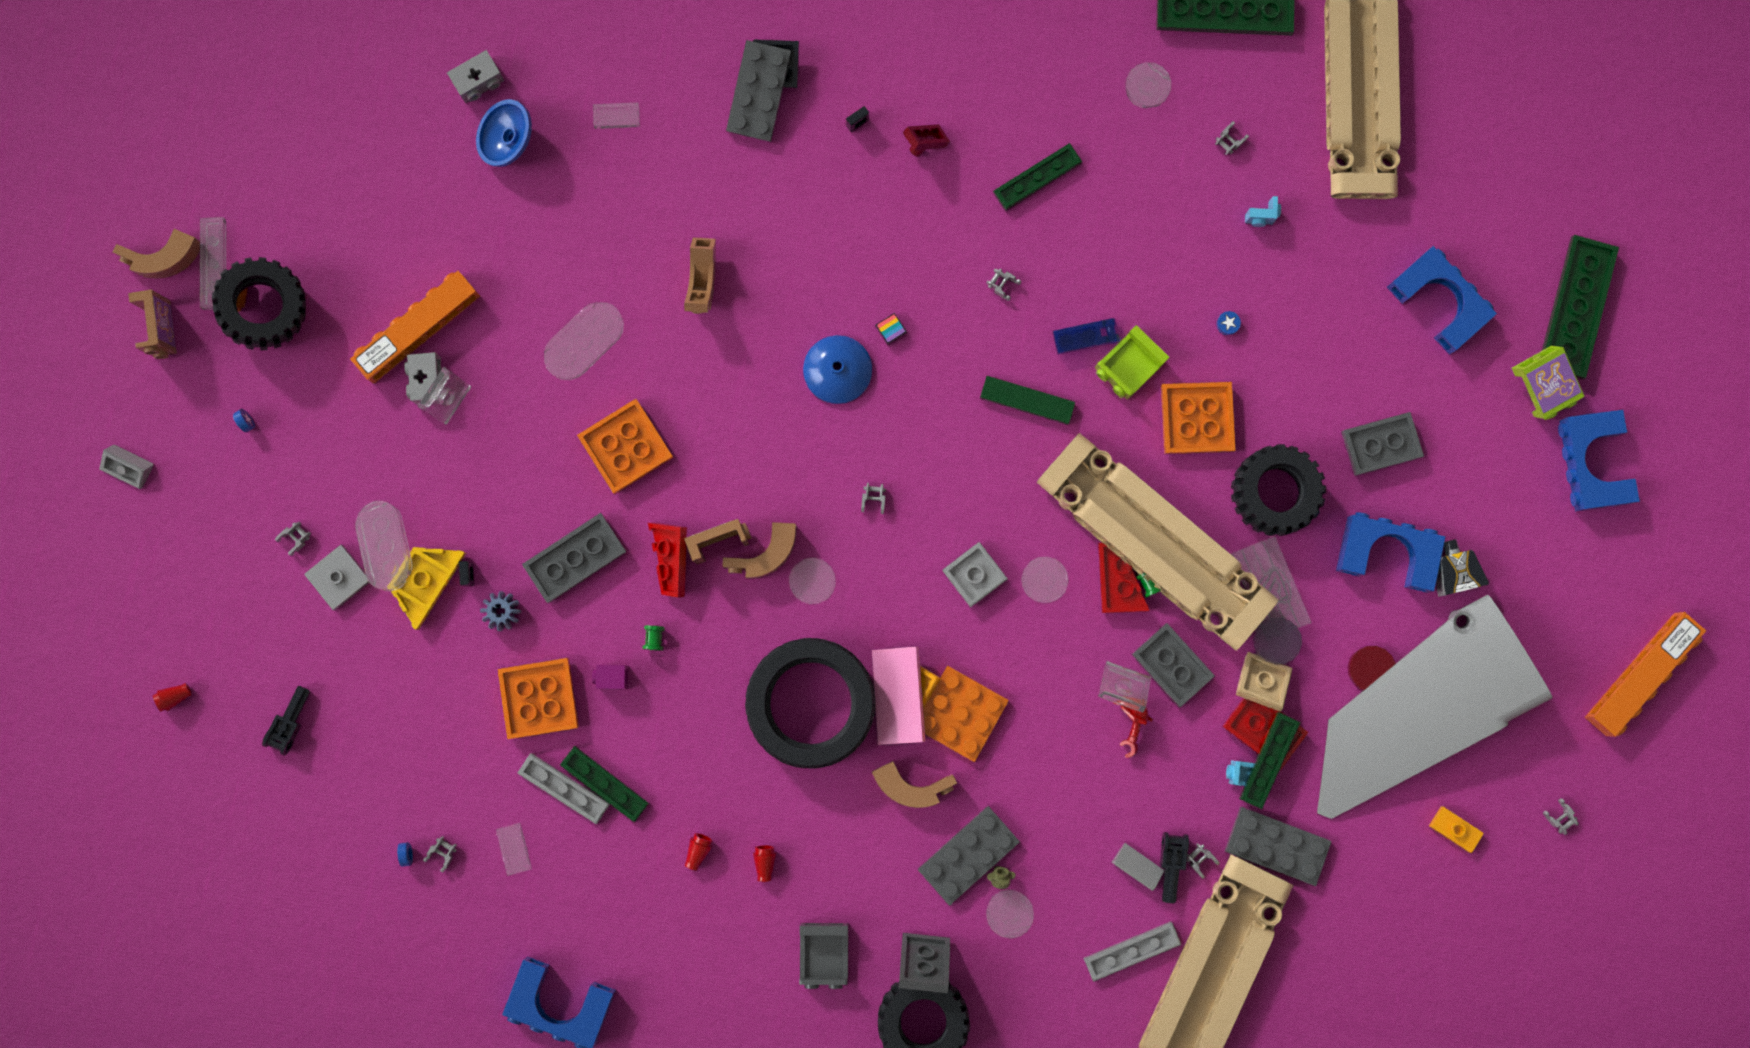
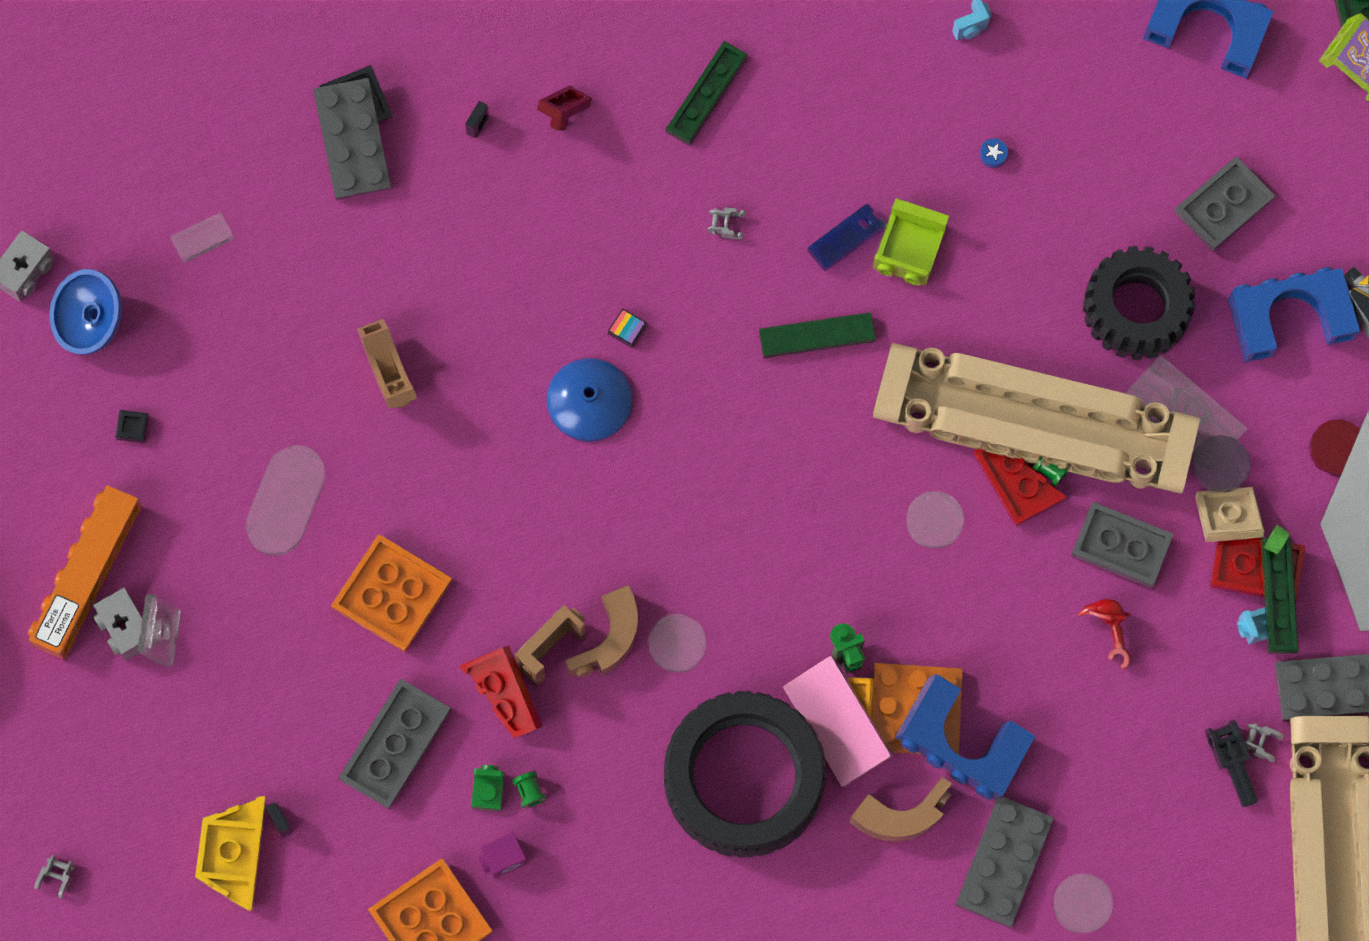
camera: 30 degrees left, 10 degrees down
light grey plate [304,545,372,610] -> none
clear tile [355,501,412,591] -> none
sand blue gear [480,591,522,631] -> none
light grey piece [861,483,886,514] -> none
light grey plate [942,542,1008,608] -> none
olive plate [987,866,1015,889] -> none
light grey tile [1083,921,1181,982] -> none
clear tile [1098,661,1151,712] -> none
light grey slope [1112,843,1164,891] -> none
orange plate [1161,382,1236,454] -> none
none -> black tile [115,410,149,443]
none -> green bracket [471,765,505,811]
none -> green hips [830,623,865,674]
none -> blue arch [895,674,1035,800]
none -> bright green axle [1264,525,1290,554]

